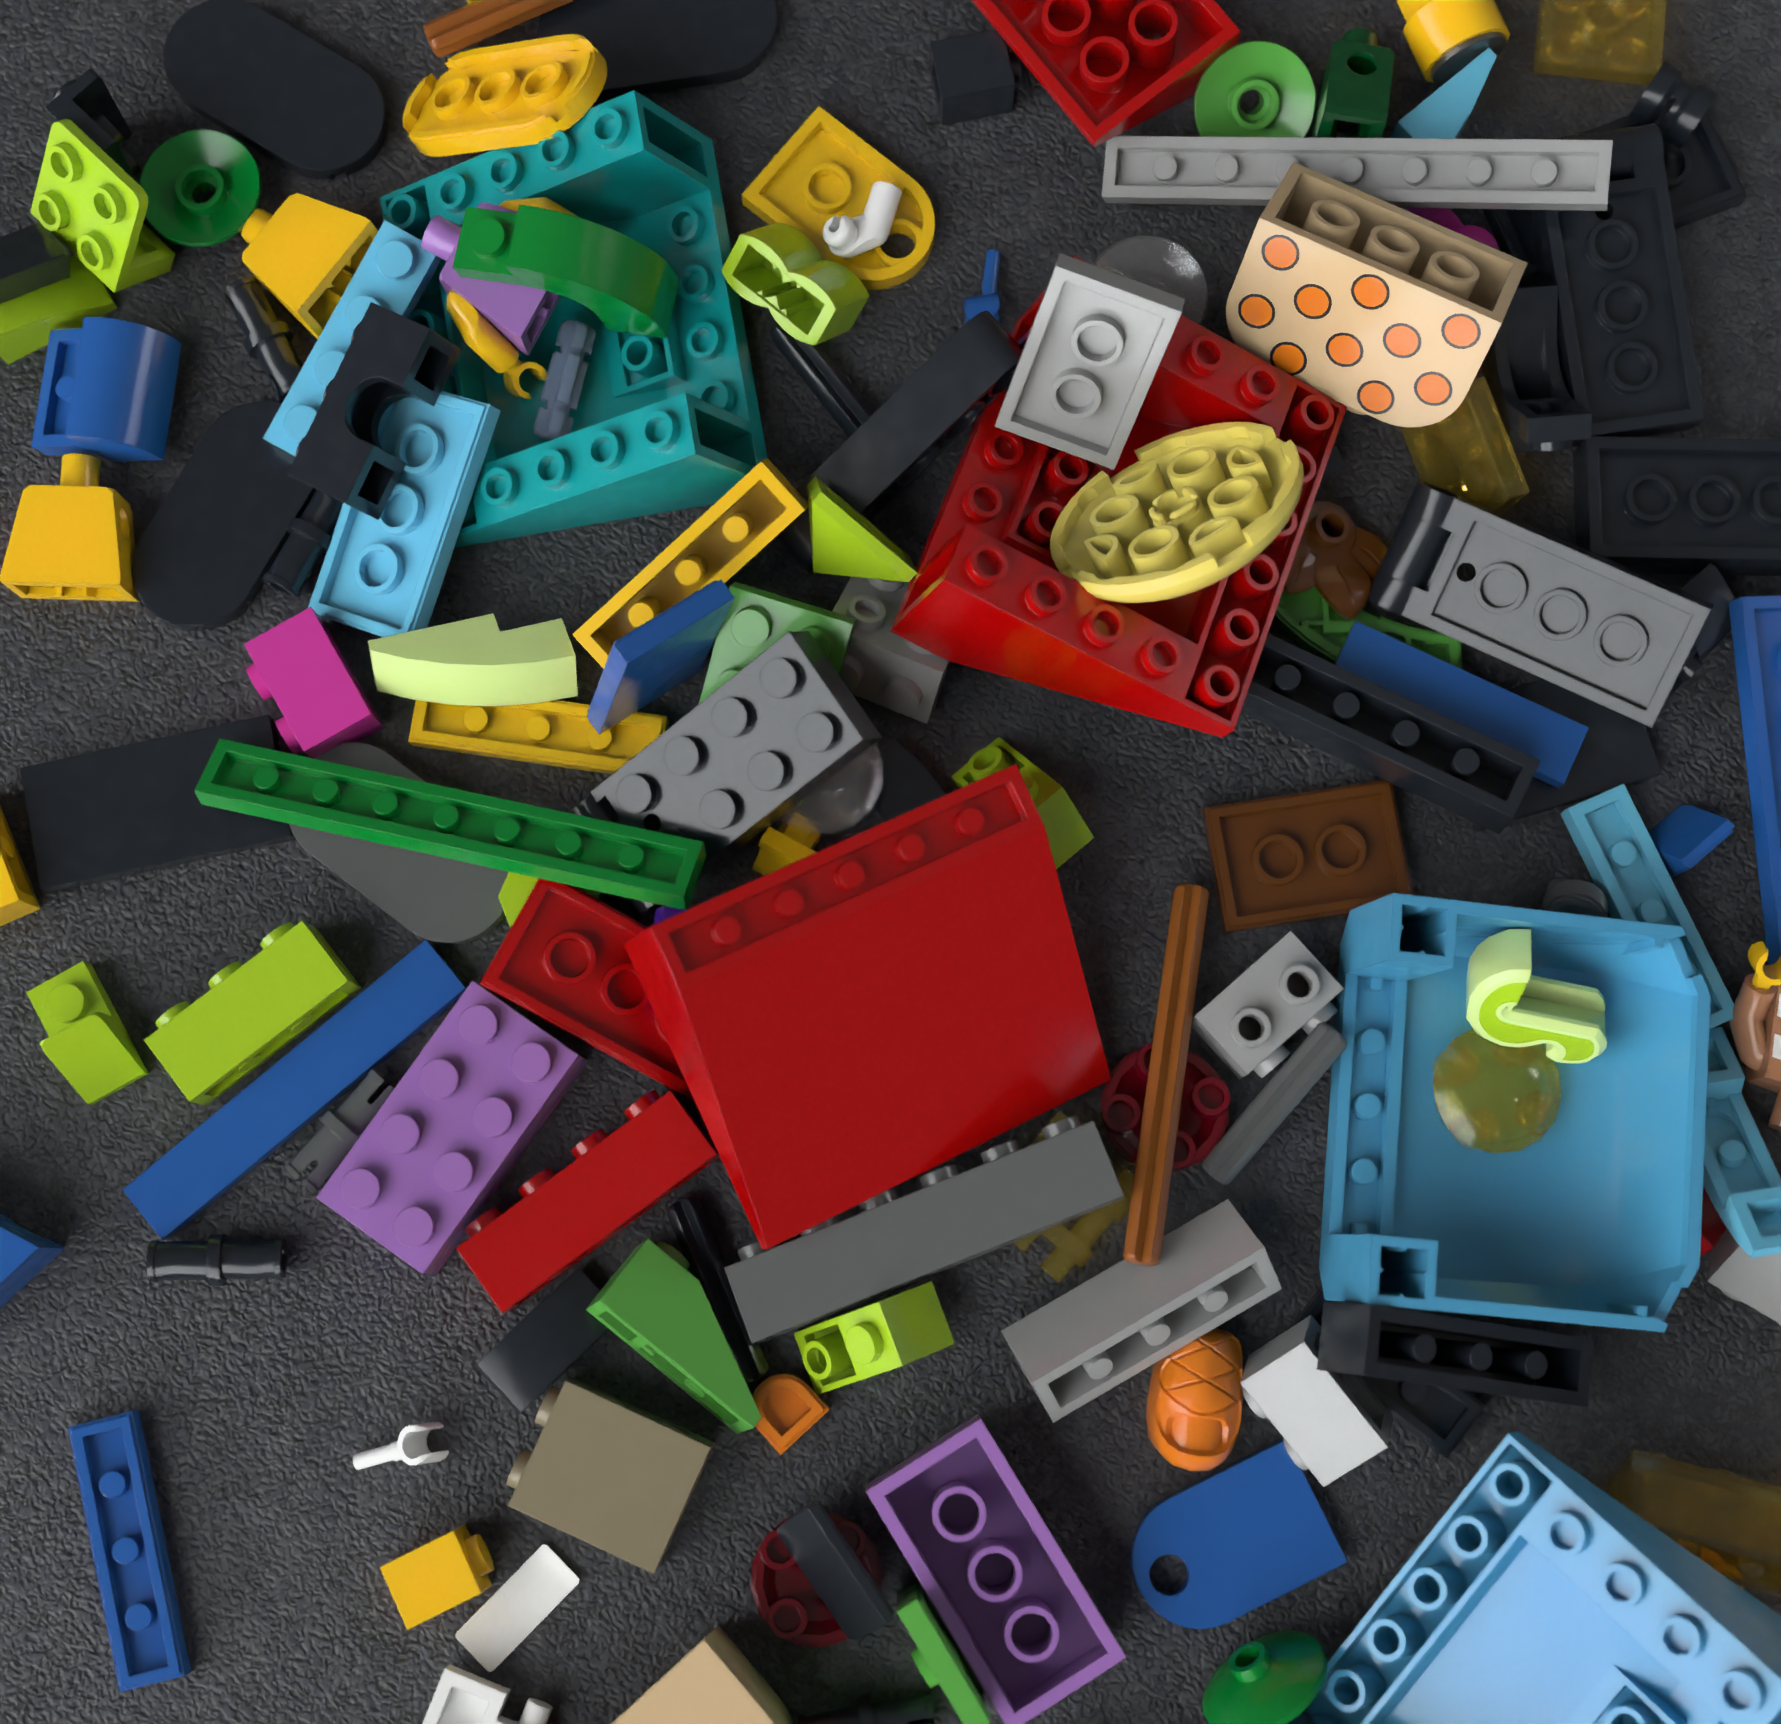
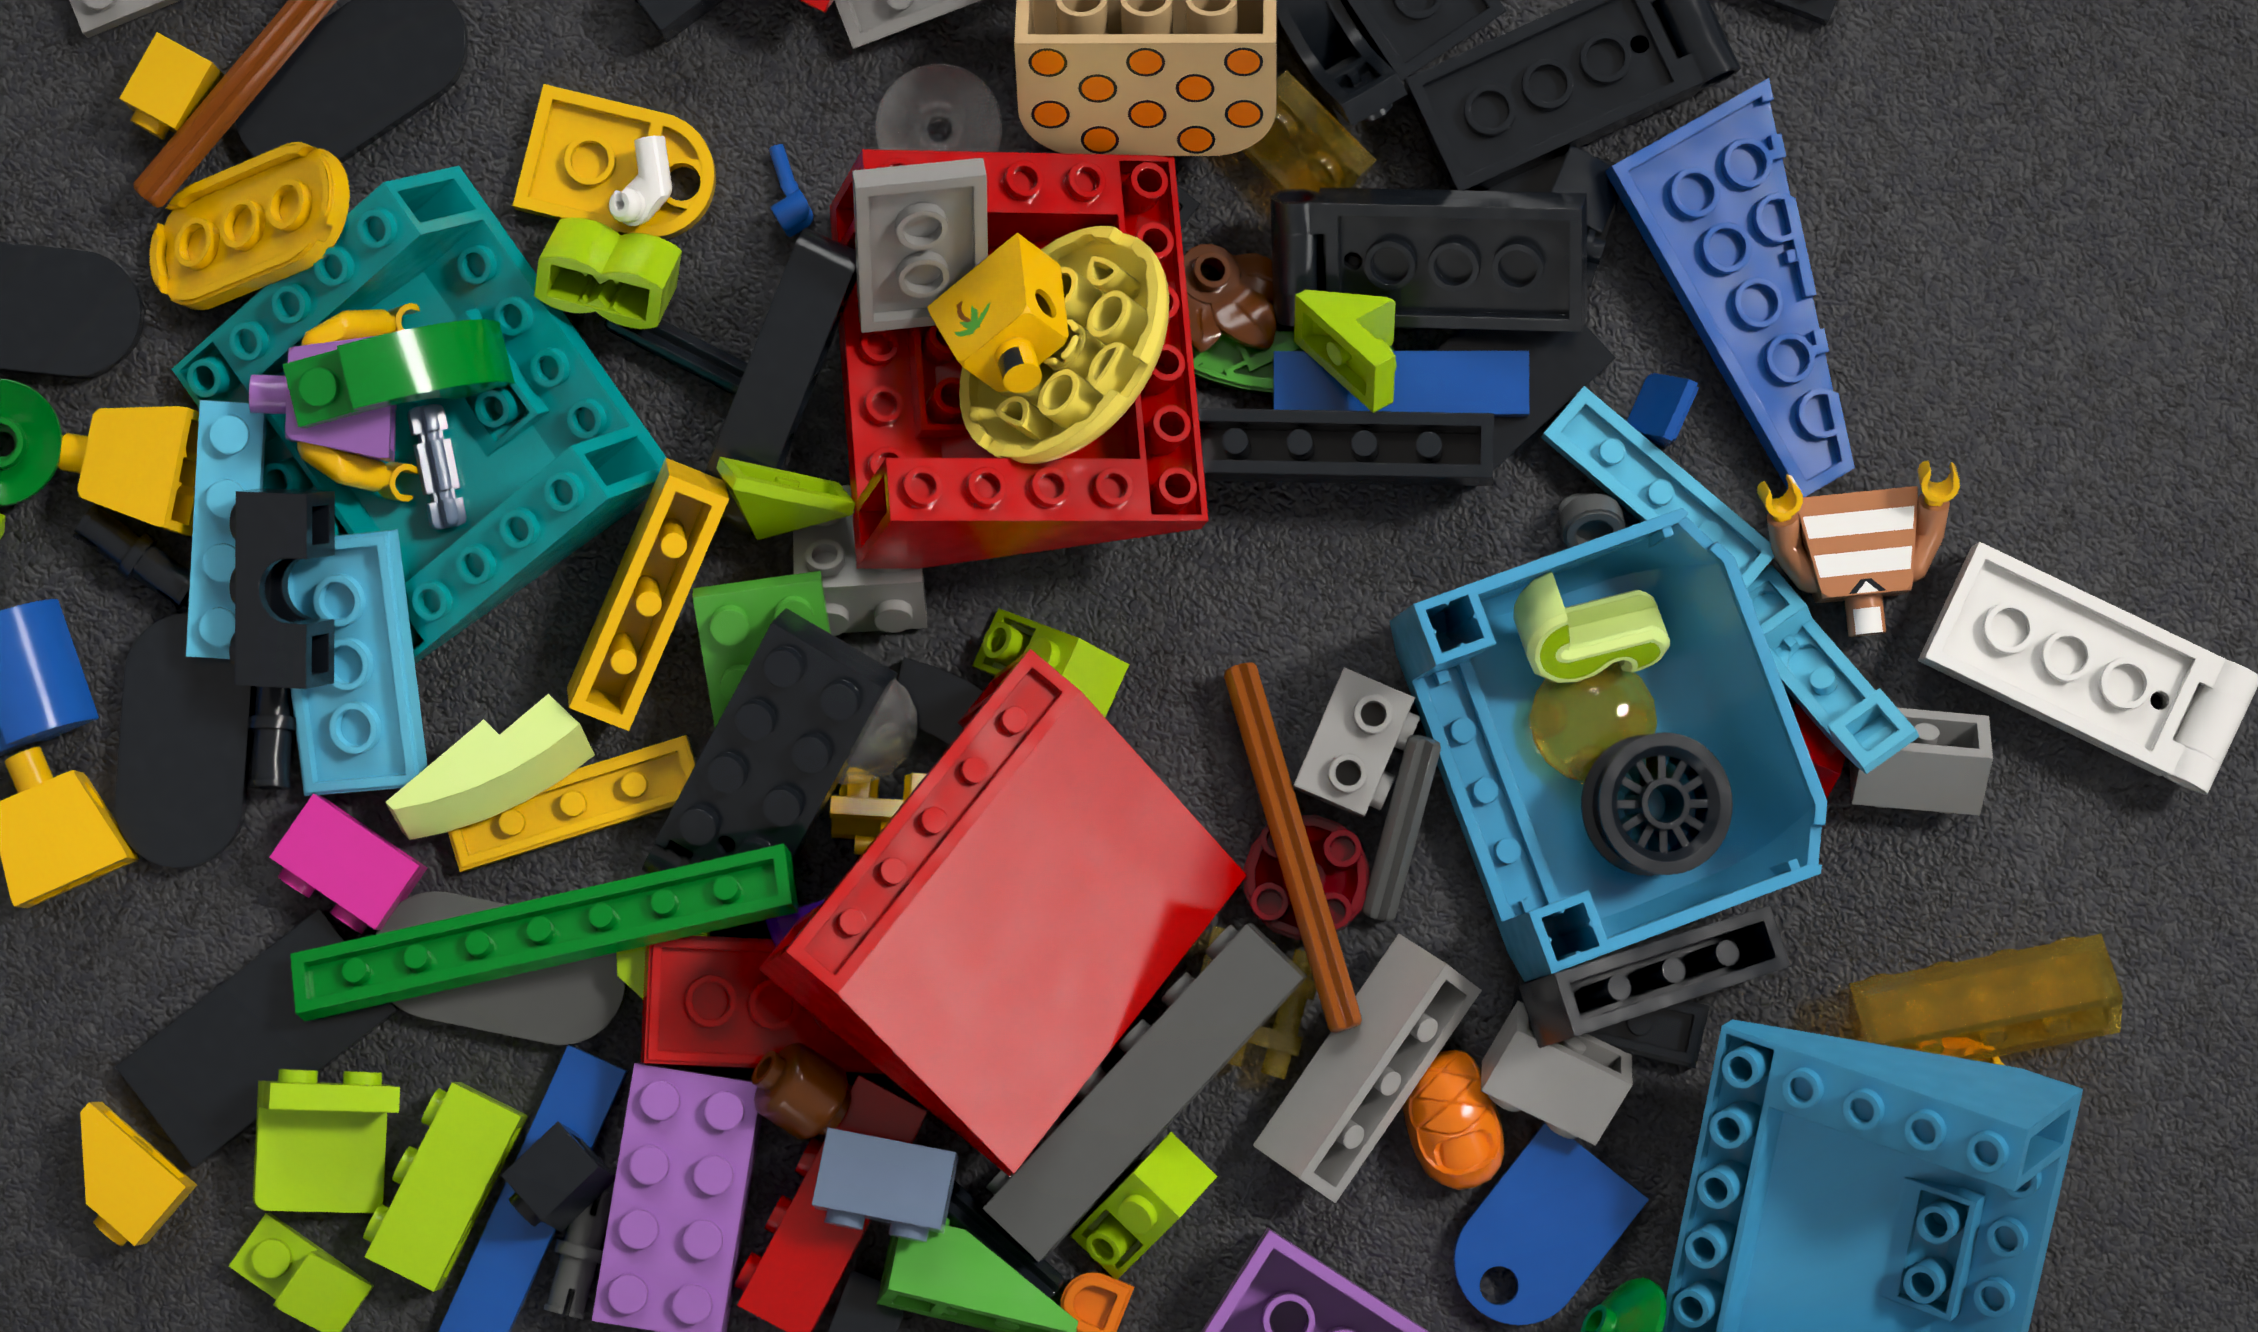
camera: 25 degrees left, 5 degrees up
blue tile [587,580,735,735] -> none
reddish brown tile [1202,780,1413,934] -> none
none -> lime bracket [253,1069,400,1213]
none -> black brick [501,1121,615,1232]
none -> reddish brown head [752,1043,851,1140]
none -> sand blue piece [812,1127,959,1242]
none -> yellow torso [927,232,1069,393]
none -> lime slope [1294,290,1397,413]
none -> black wheel [1581,732,1733,876]

